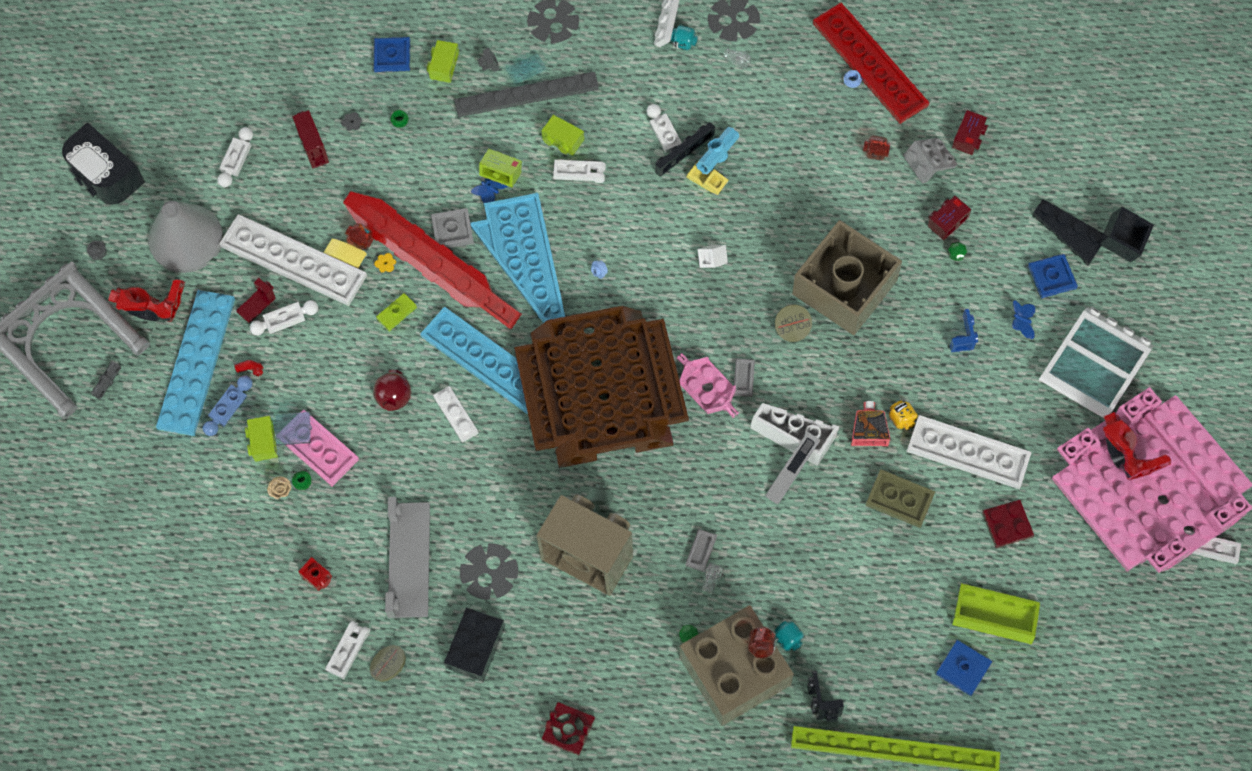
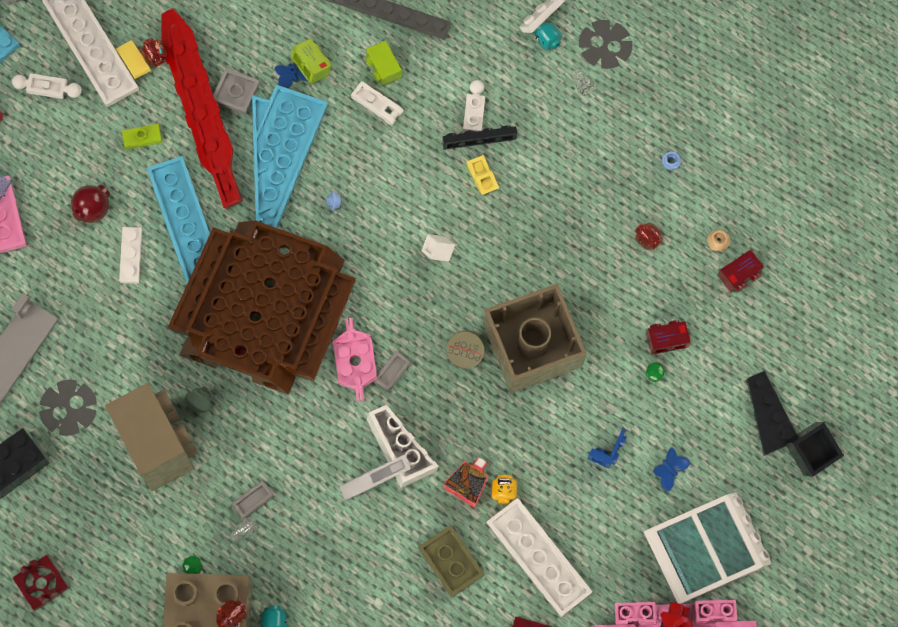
camera: 25 degrees right, 5 degrees up
dark red bracket [236,278,276,323] -> none
yellow plant [374,253,396,273] -> none
medium azure piece [696,127,740,175] -> none
red plate [813,2,929,124] -> none
light grey bracket [903,138,957,183] -> none
blue plate [1028,254,1078,298] -> none
none -> tan plate [707,229,730,252]

